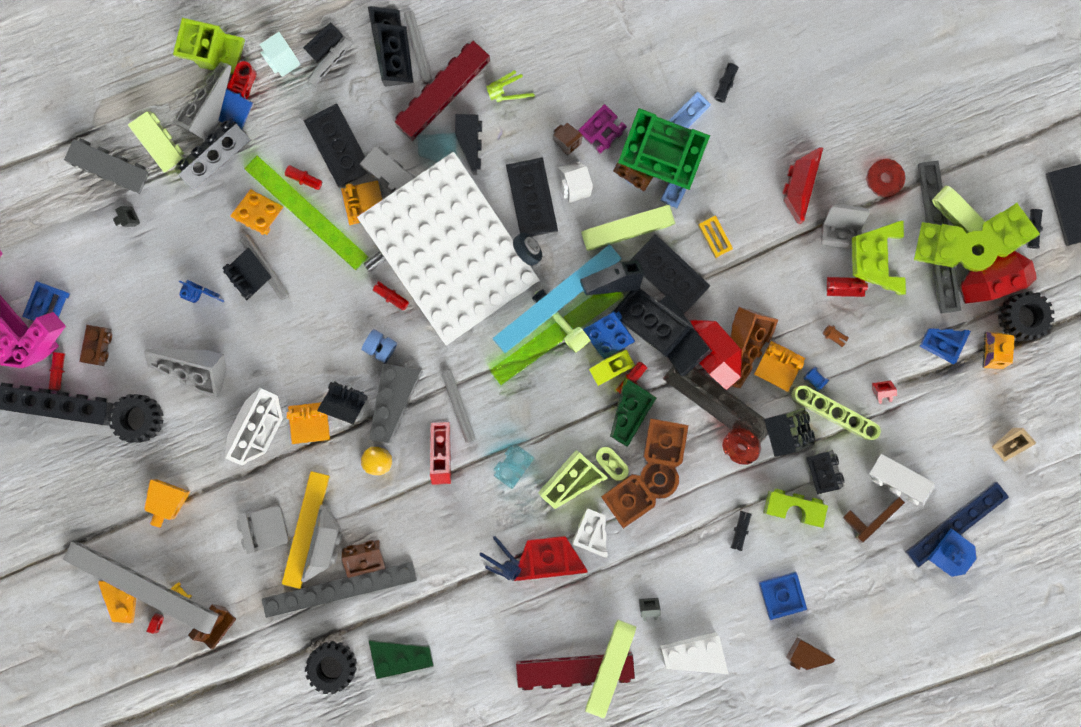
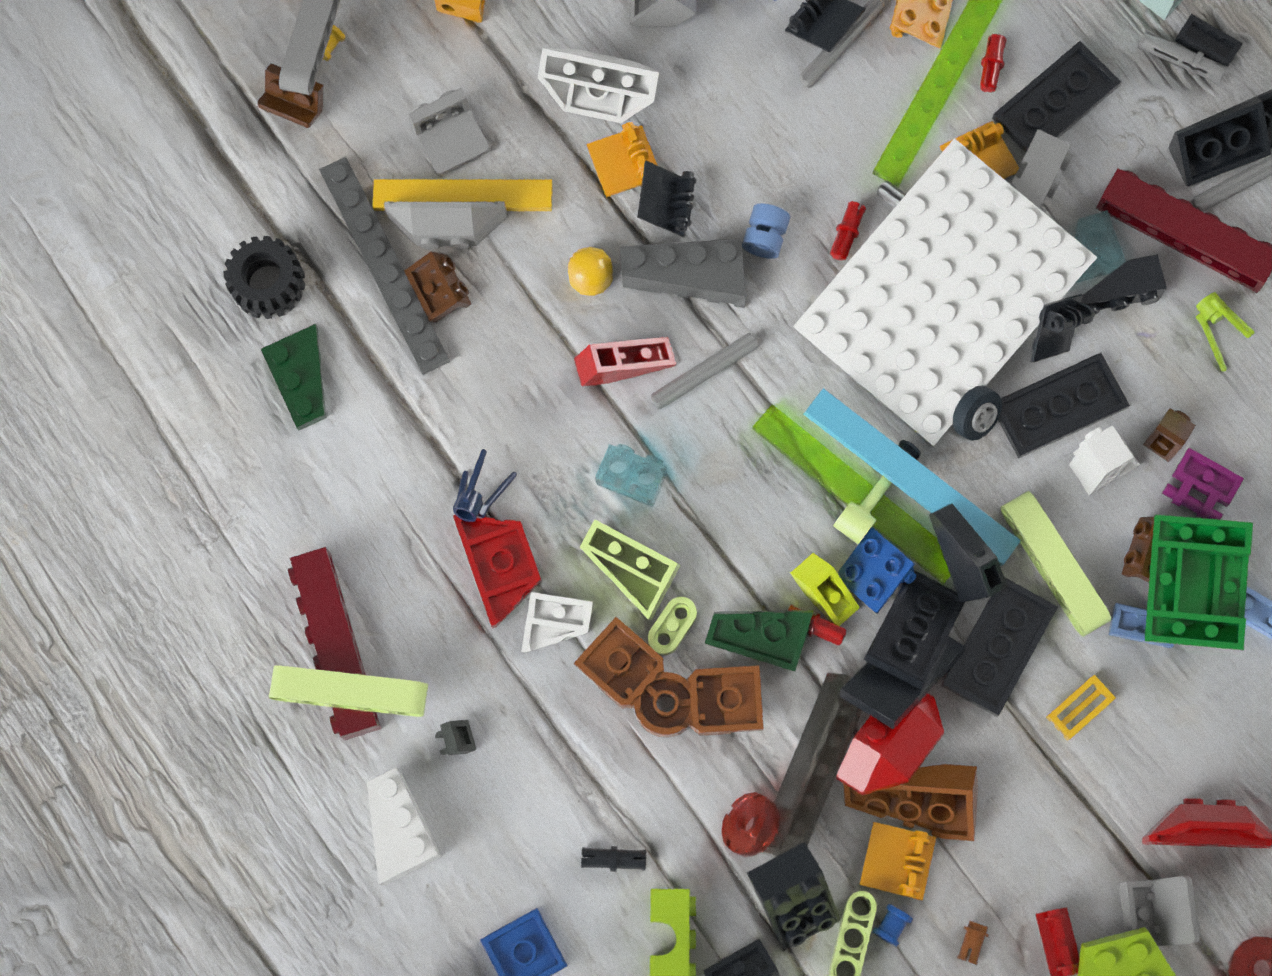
camera: 80 degrees right, 10 degrees down
red tile [146,613,164,634] -> none
none -> black hinge [1030,294,1095,363]

